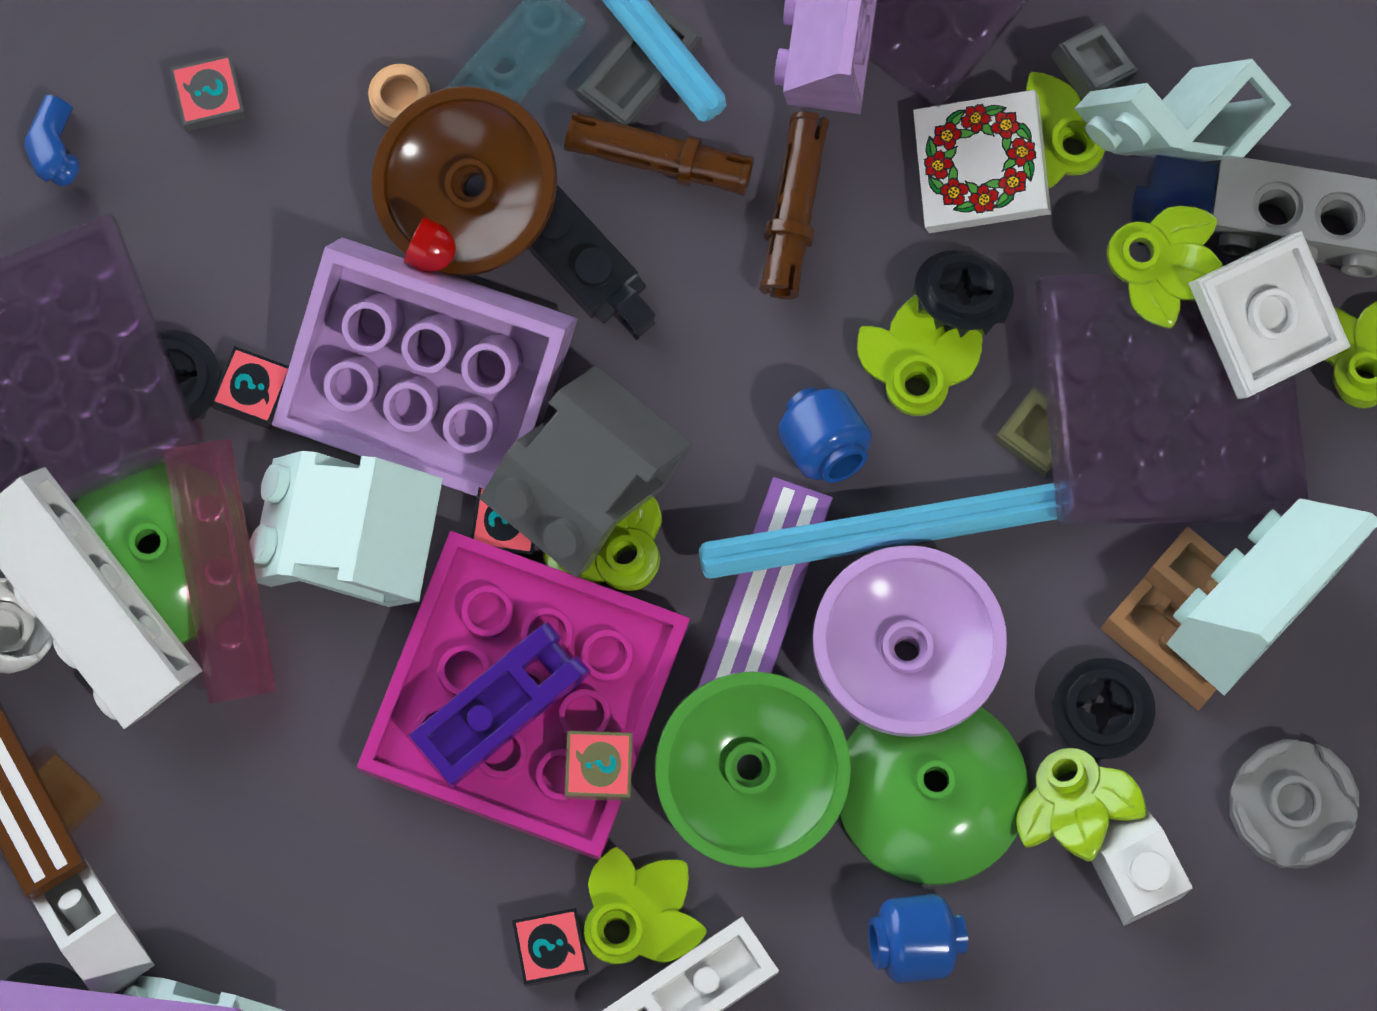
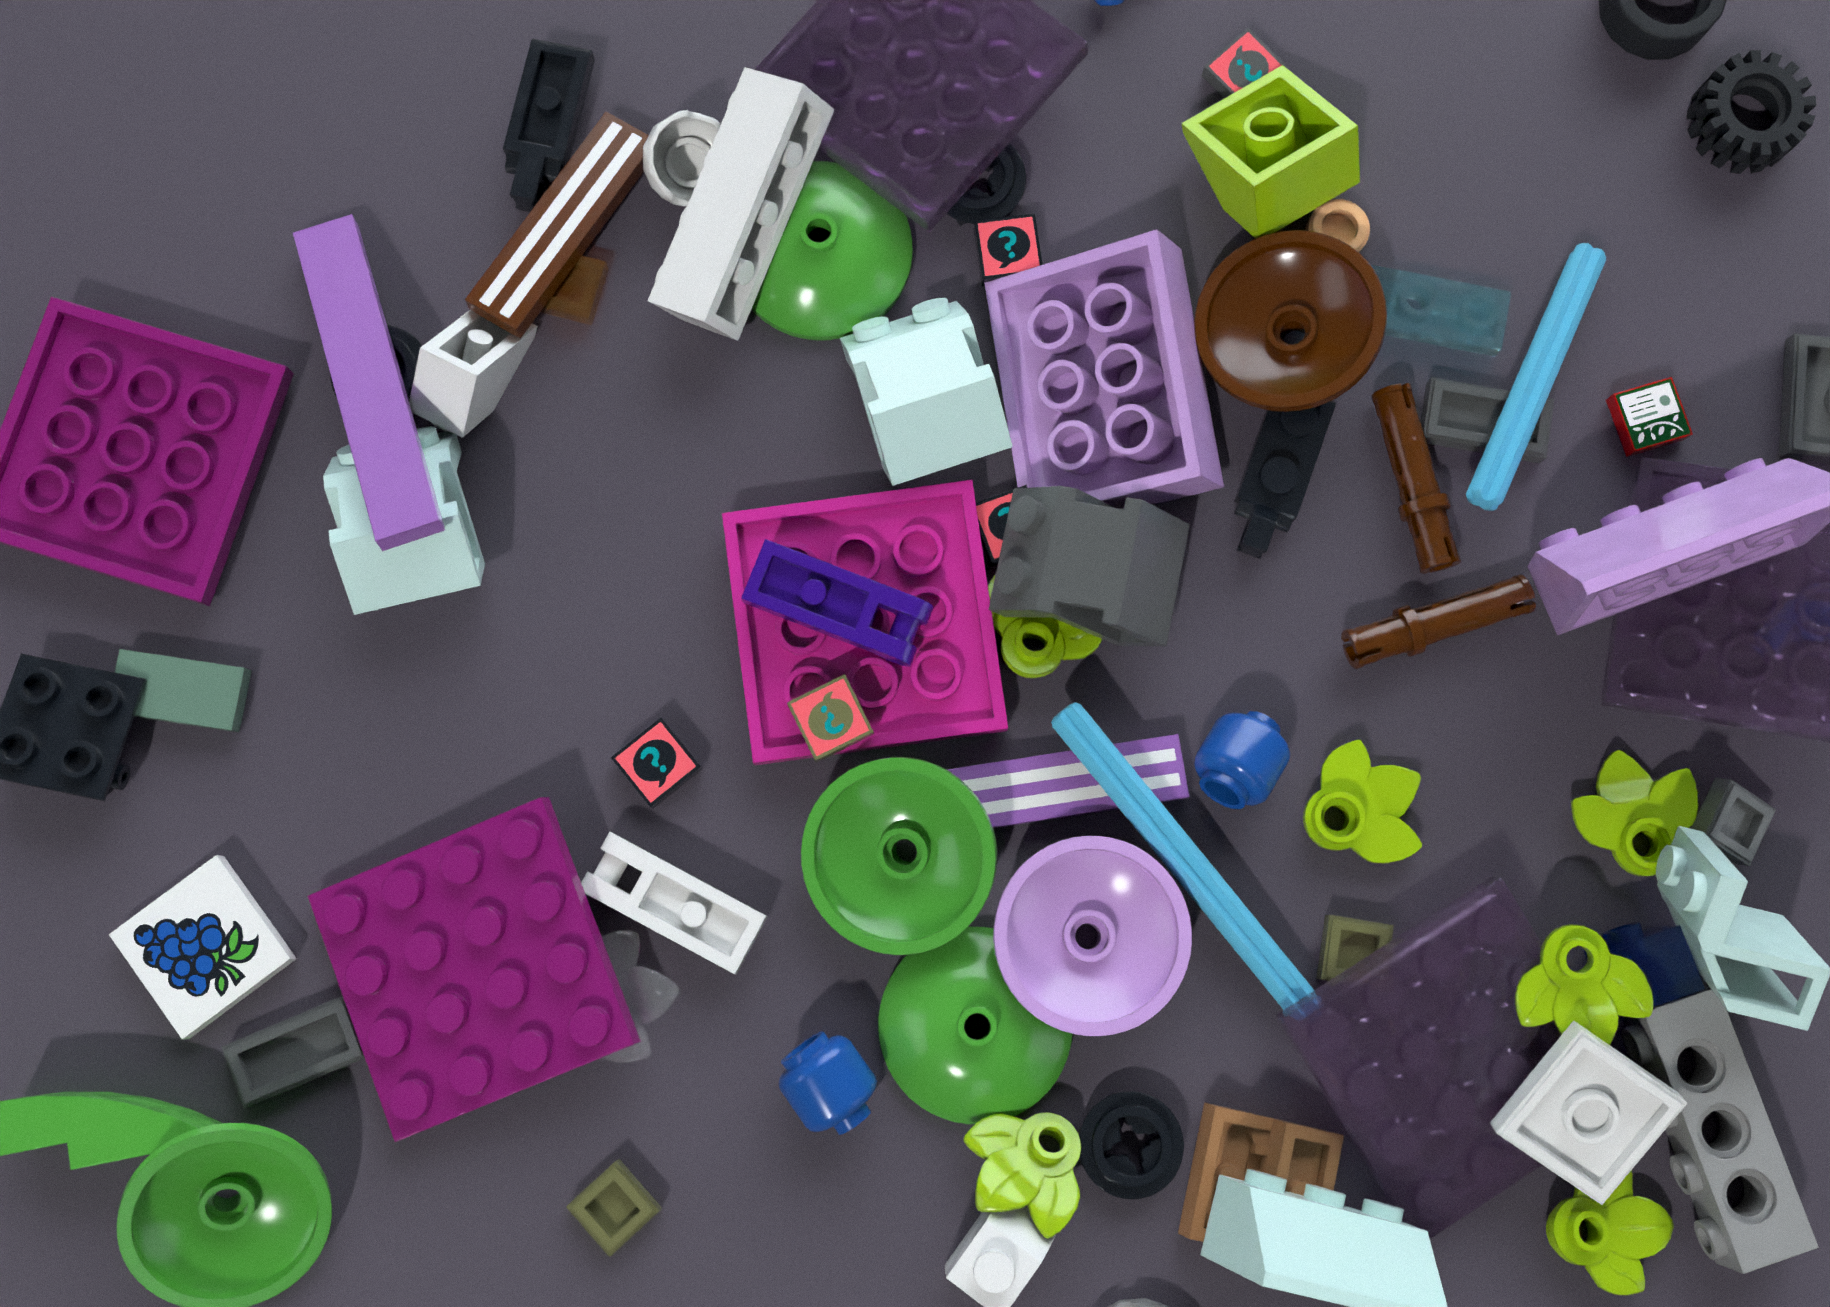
camera: 65 degrees right, 5 degrees up
clear pink tile [163,439,277,704] -> none
red hinge [404,217,456,272] -> none
lime plate [584,847,707,964] -> none
black gear [912,250,1014,338] -> none
tile [913,90,1051,233] -> none
none -> lime slope [1182,65,1360,239]

